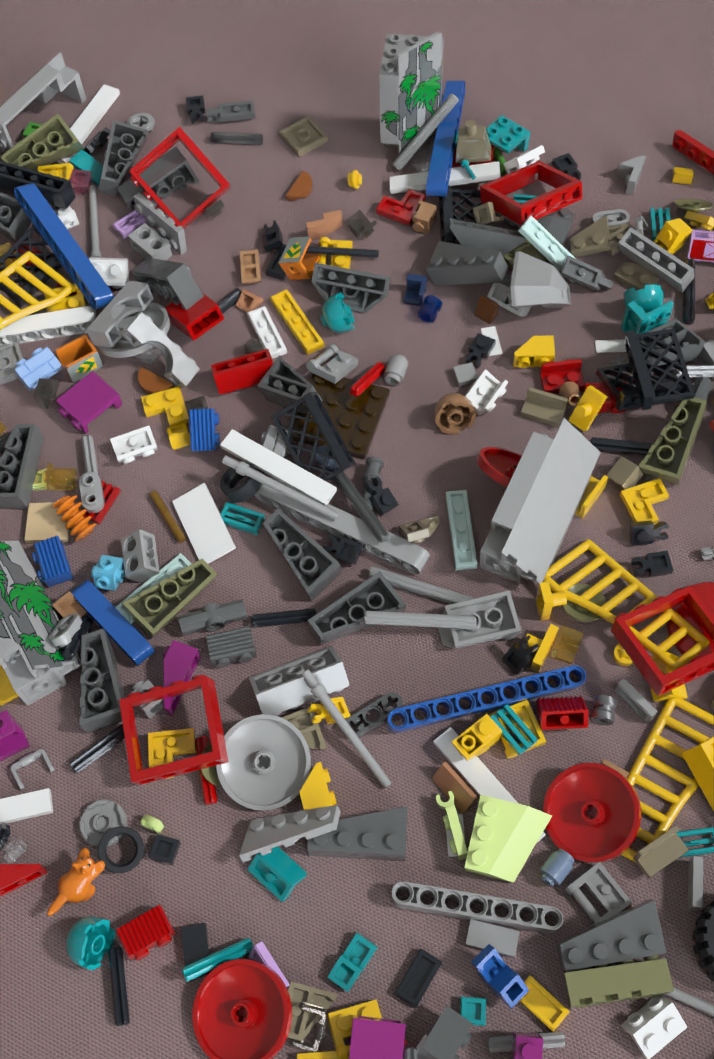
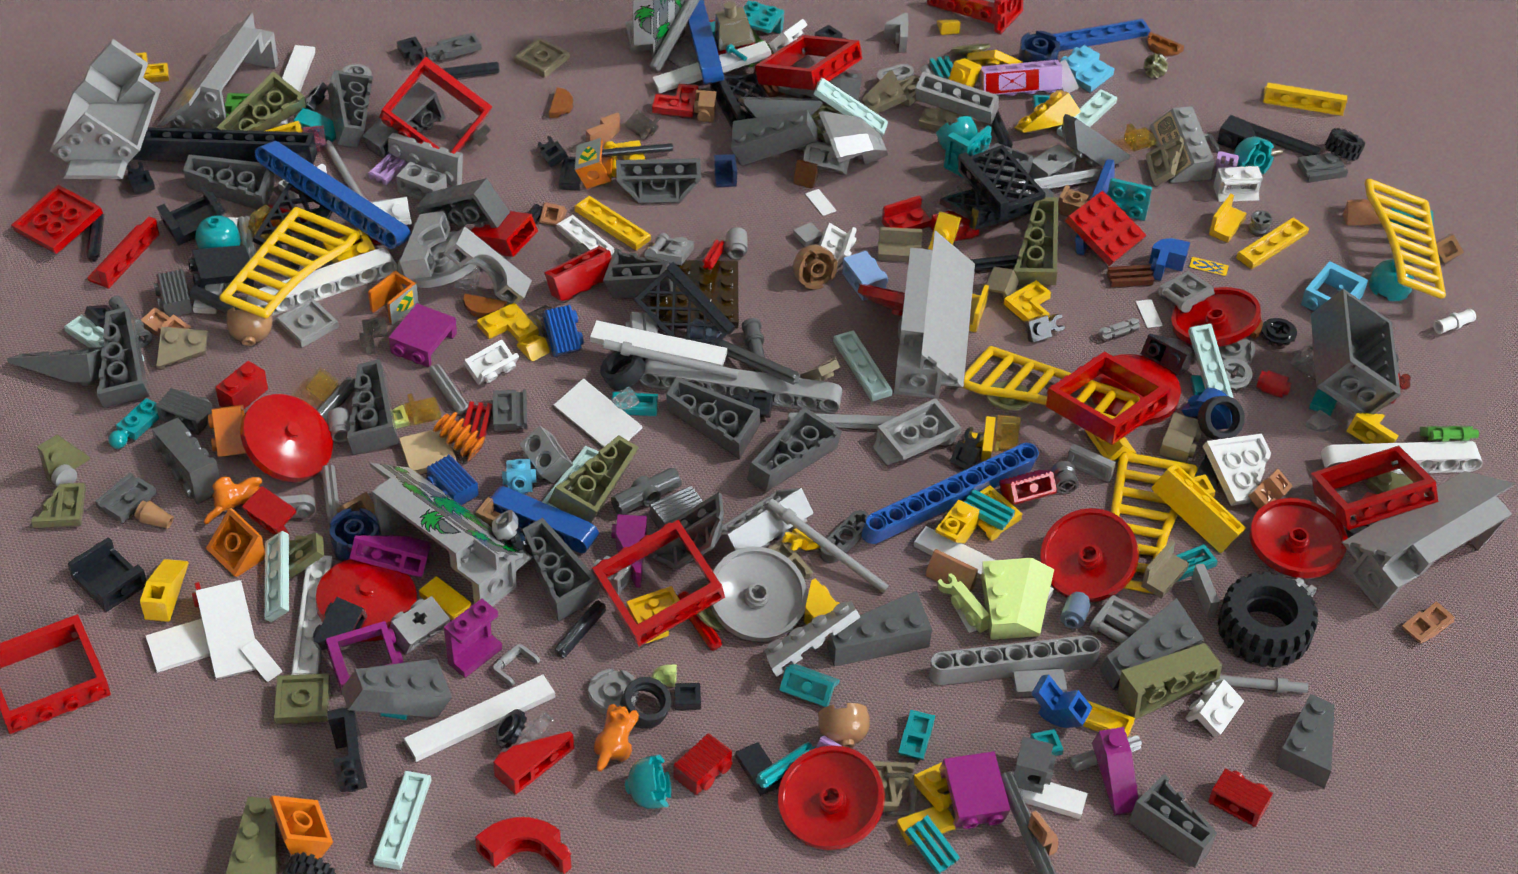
camera: 25 degrees left, 15 degrees down
light blue brick [14,347,62,392] -> none
light grey plate [79,472,105,513] -> none
black axle [108,947,130,1026] -> none
pearl gold bar [150,490,186,543] -> none
medium nougat slope [239,249,261,284] -> none
black axle [251,608,316,627] -> none
teal cylinder [320,292,355,333] -> none
yellow plate [348,170,362,189] -> none
black plate [364,476,399,517] -> none
light grey axle [364,611,477,629] -> none
black tile [395,948,442,1008] -> none
clear blue wheel [418,295,443,323] -> none
black plate [466,333,496,368] -> none
dark tan panel [473,202,504,226] -> none
yellow slope [513,335,555,368] -> none
yellow tile [536,582,567,621] -> none
medium nougat cone [559,382,581,406] -> none
dark grey hinge [560,256,613,291] -> none
white sticker [595,340,626,353] -> none
yellow tile [613,644,633,666] -> none
black plate [631,550,673,577] -> none
none -> dark grey plate [493,389,527,431]
none -> clear tile [611,387,640,409]
none -> dark grey wedge [648,492,724,570]
none -> medium nougat cylinder [818,703,870,749]
none -> light blue brick [842,251,888,301]

